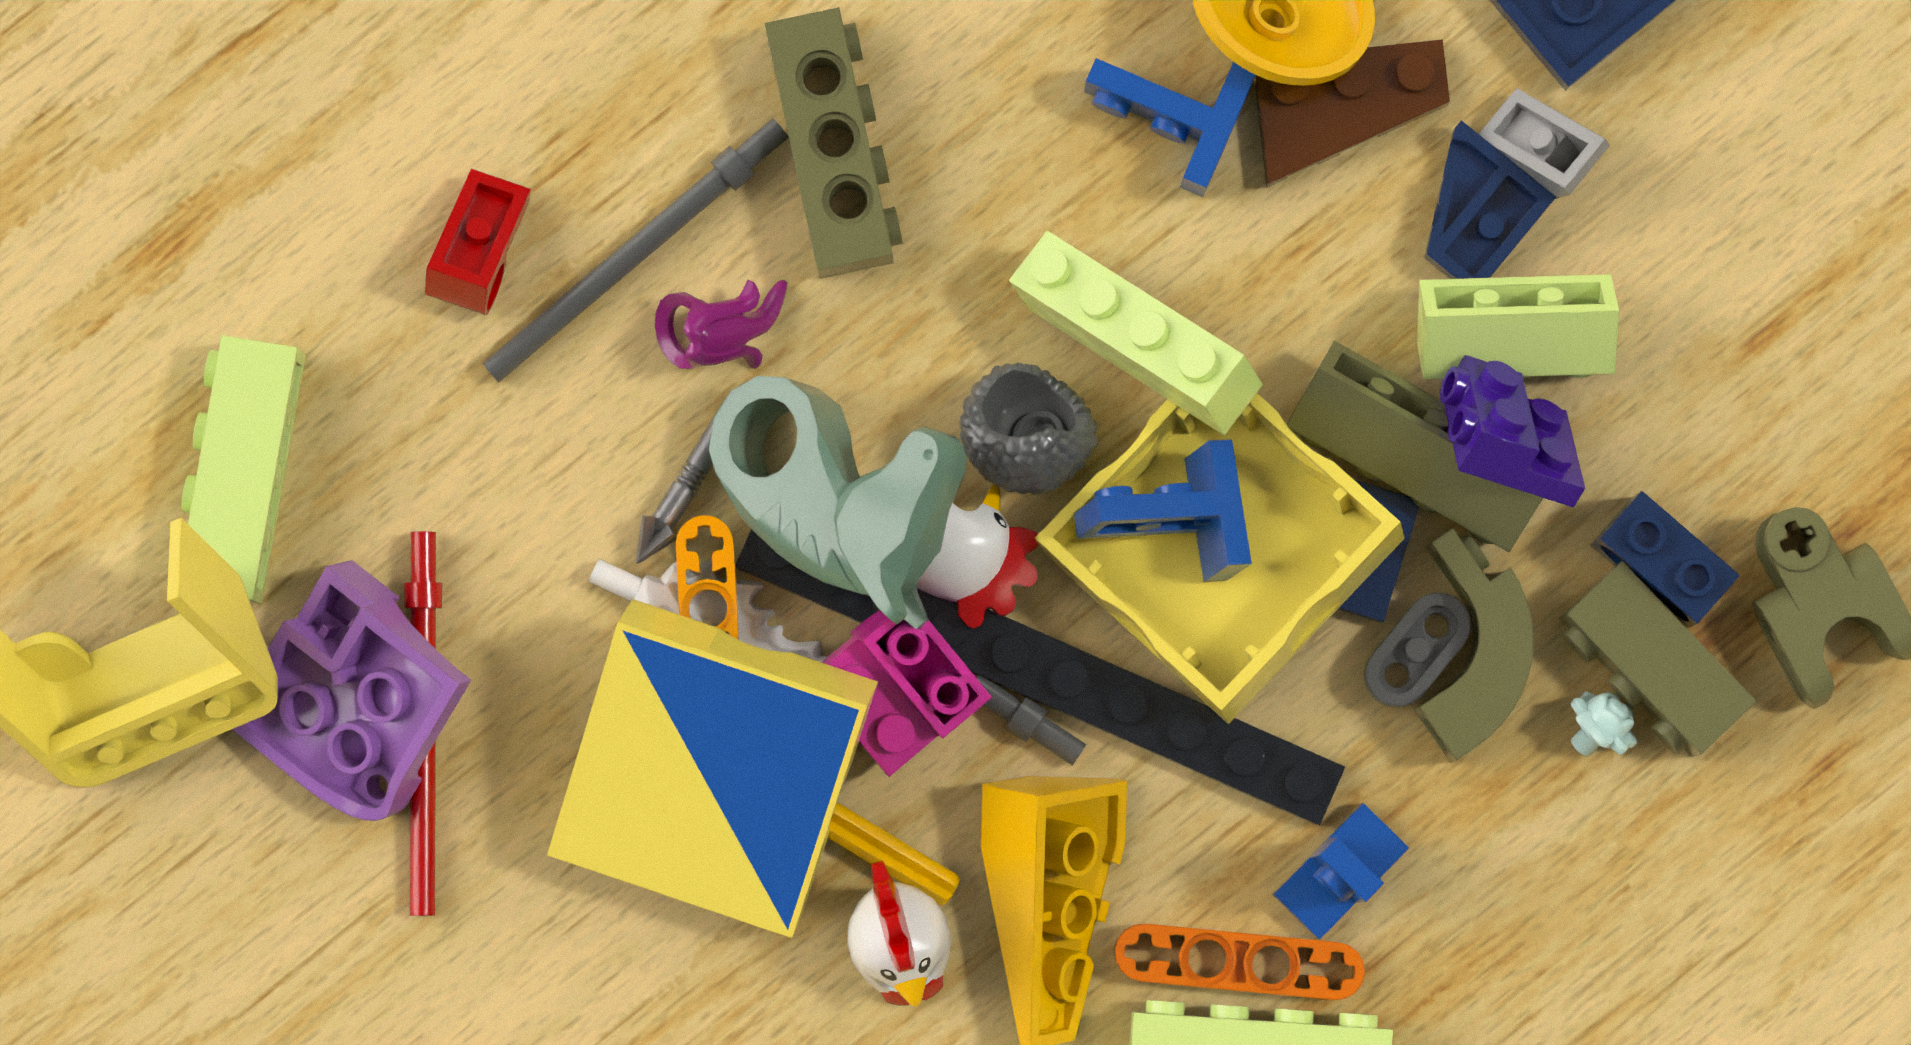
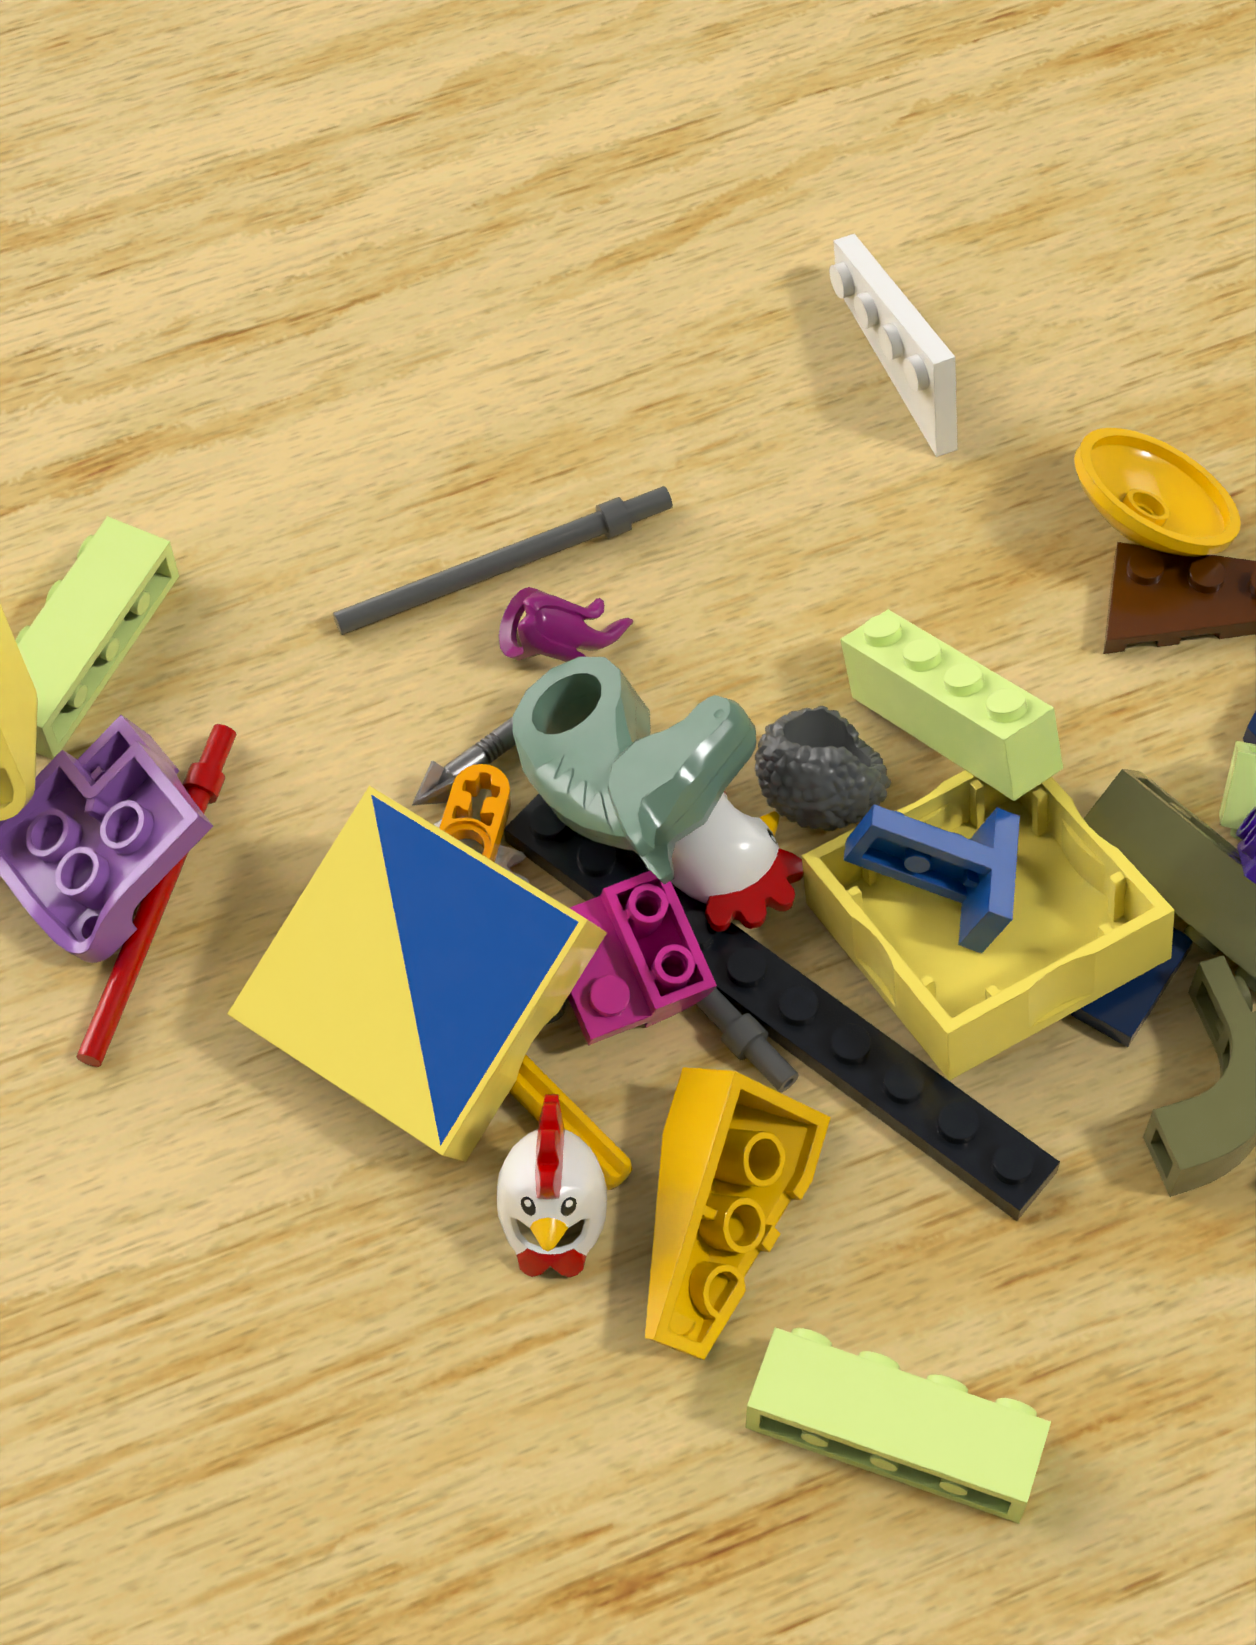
camera: 15 degrees right, 25 degrees down
red plate [425,168,531,315] -> none
olive brick [765,7,903,279] -> none
blue bracket [1084,58,1255,197] -> none
orange beam [1114,924,1365,1000] -> none
blue bracket [1272,803,1409,940] -> none
dark grey plate [1364,593,1471,707] -> none

